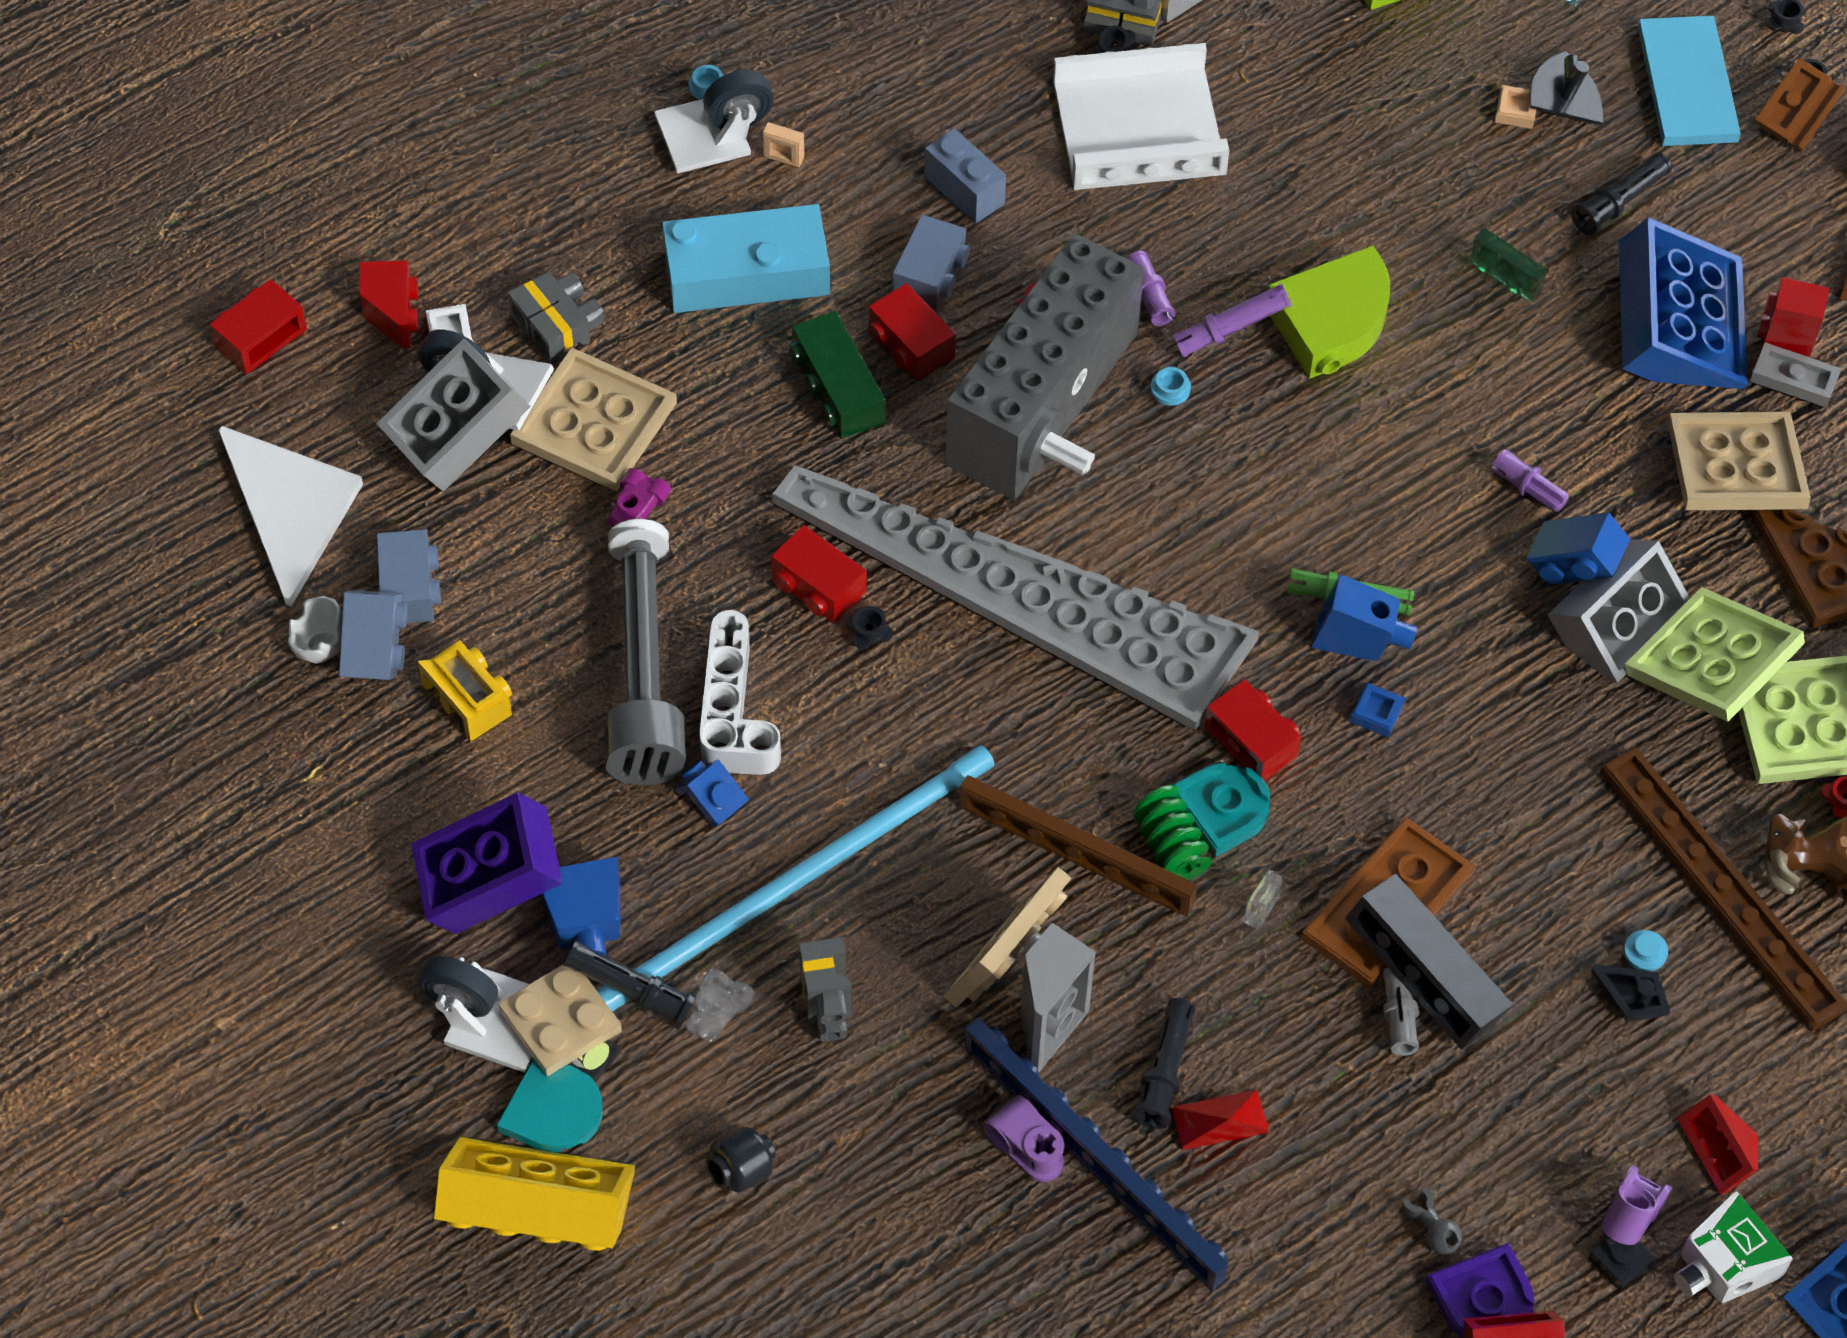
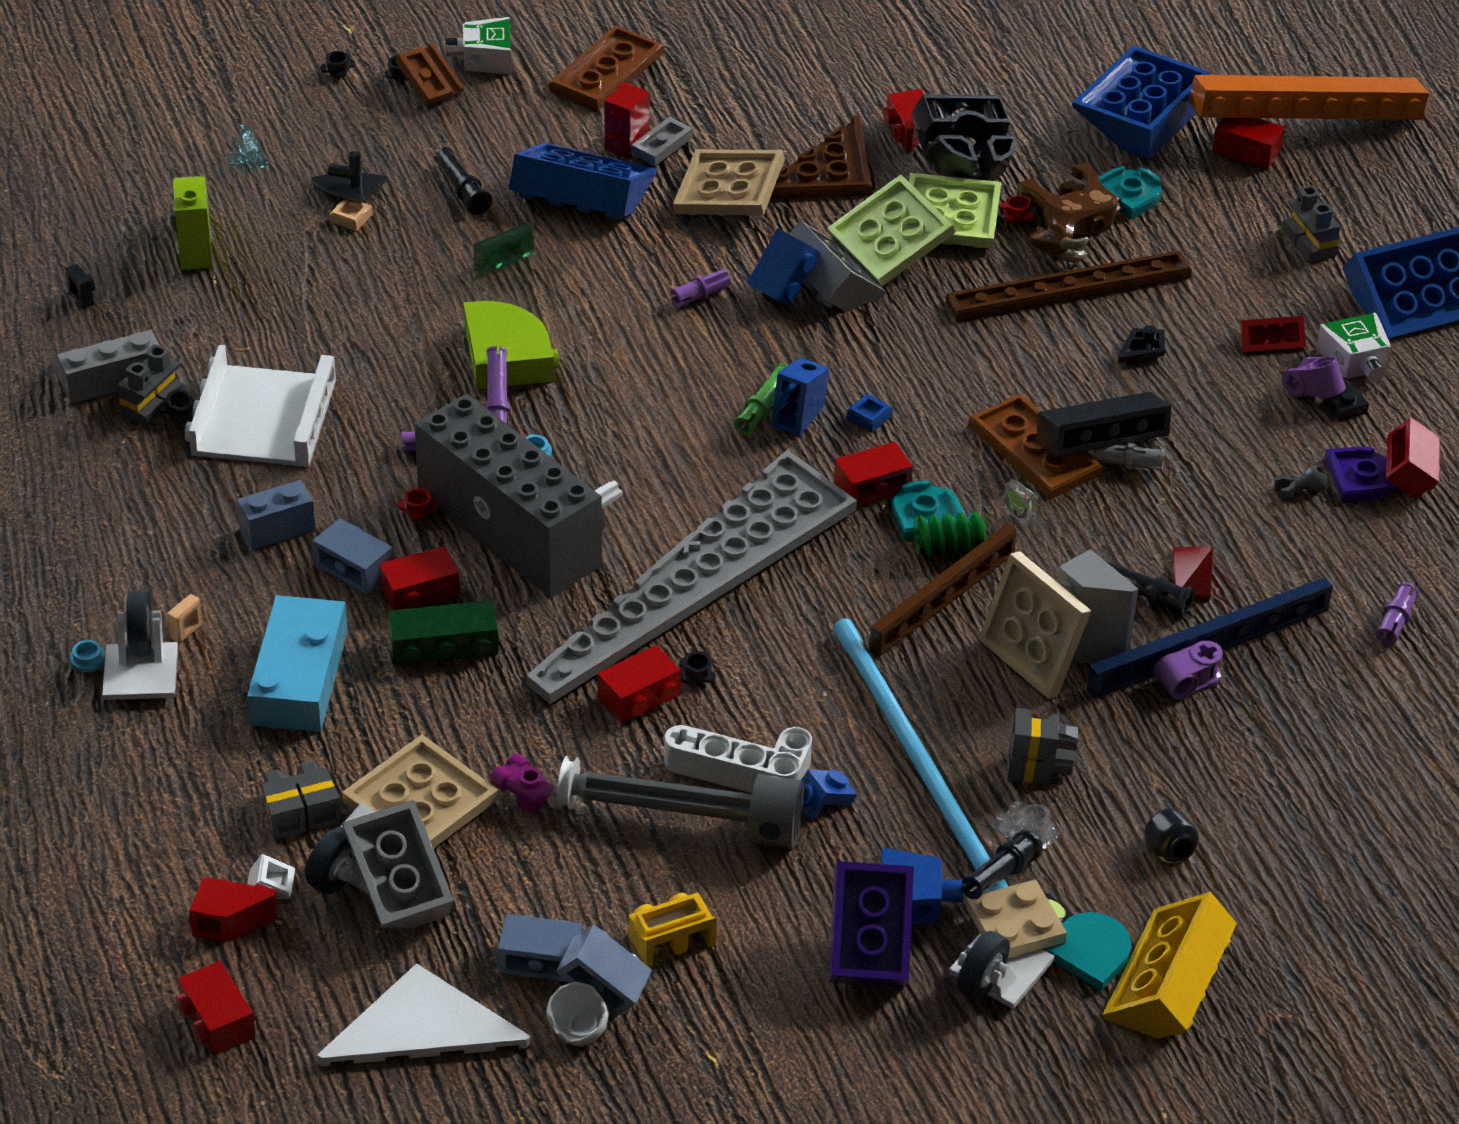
camera: 75 degrees left, 15 degrees down
medium azure plate [1624,930,1668,971] -> none
medium azure tile [1638,16,1741,146] -> none

